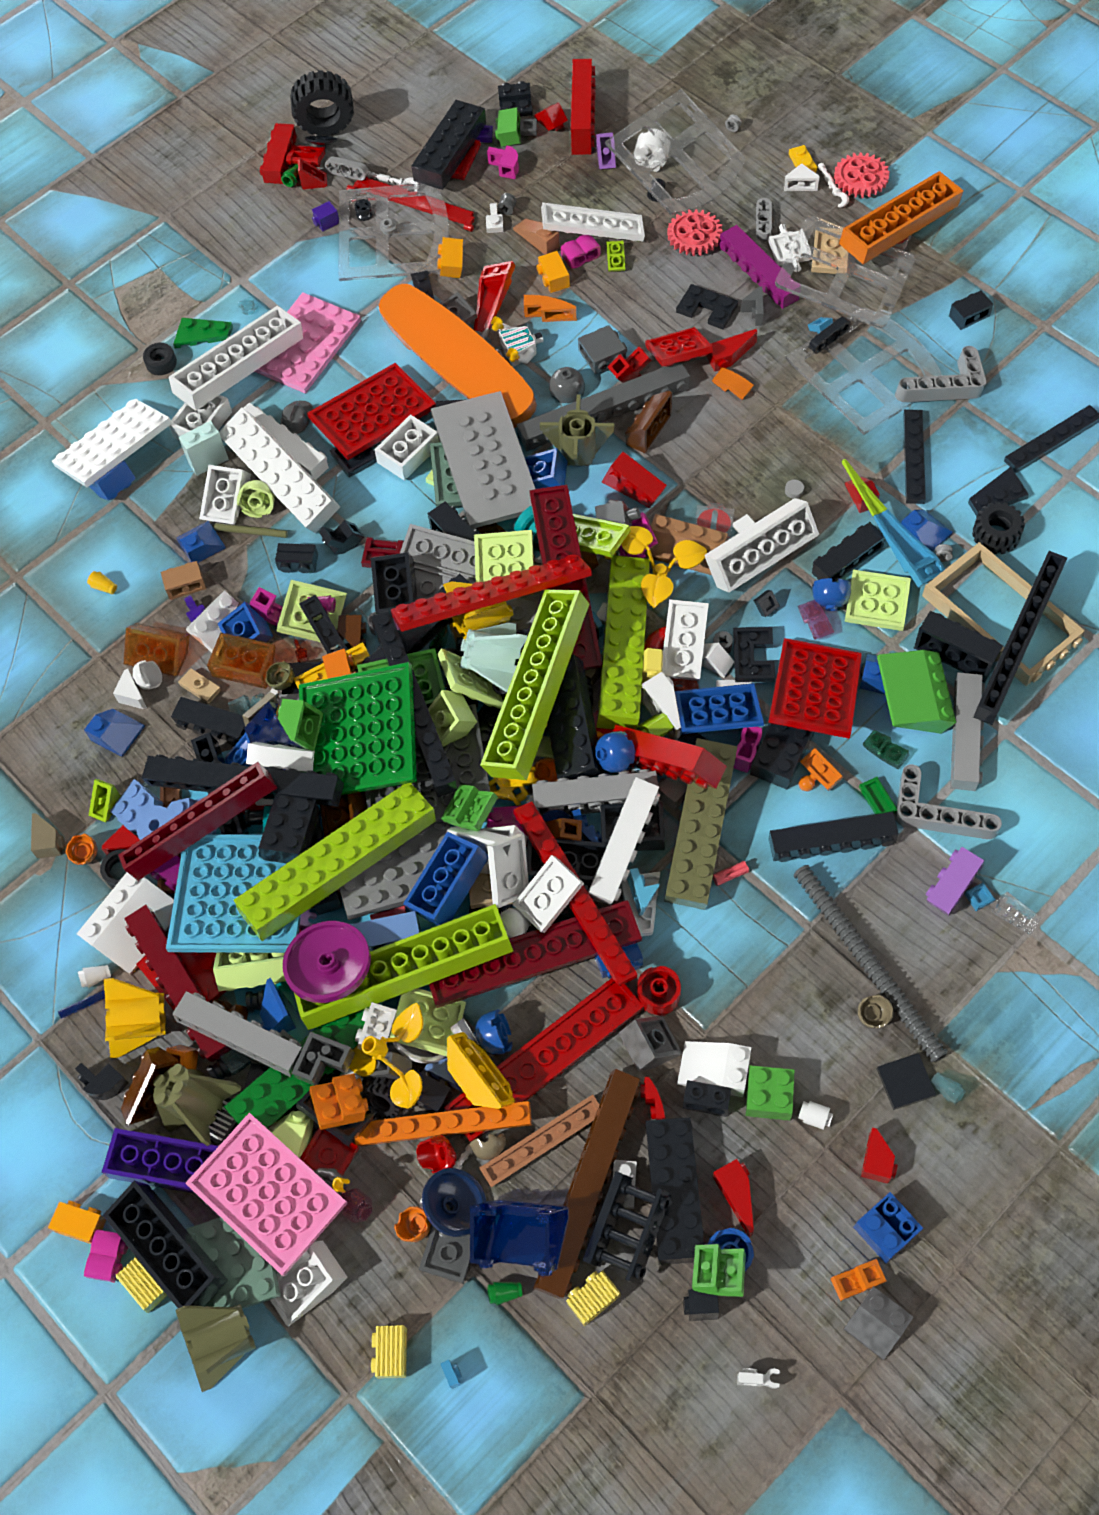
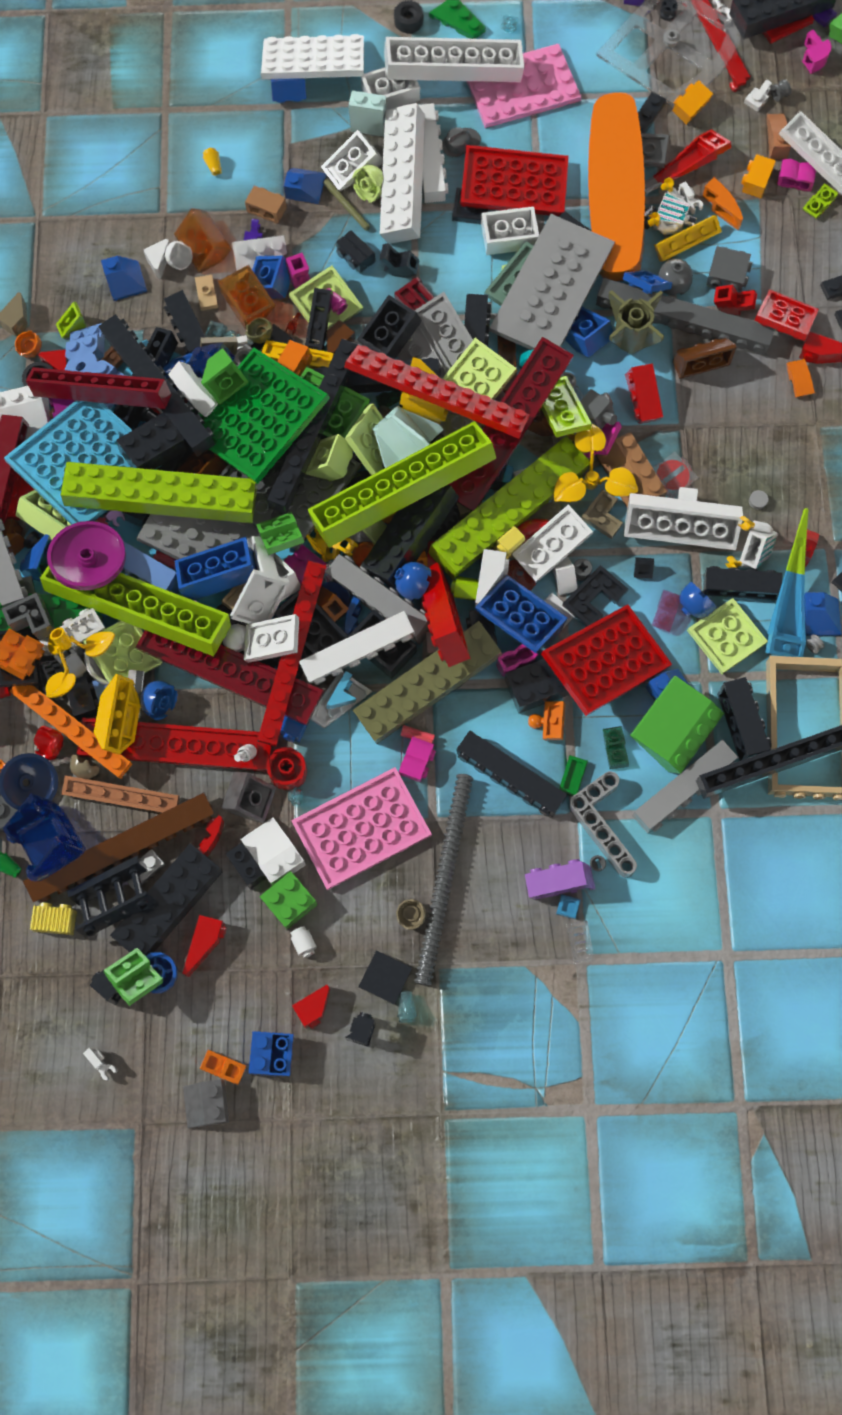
camera: 40 degrees right, 10 degrees up
none -> white cylinder [234,744,257,762]
none -> clear light blue plate [288,787,303,806]
none -> bright pink plate [291,767,432,890]
none -> black window [345,1012,376,1047]
none -> dark pink brick [399,736,436,782]
none -> dark tan plate [581,489,623,539]
none -> dark grey hinge [590,855,606,872]
none -> blue plate [623,270,672,294]
none -> yellow plate [654,215,722,262]
none -> white plate [678,182,703,214]
none -> white torso [725,516,778,569]

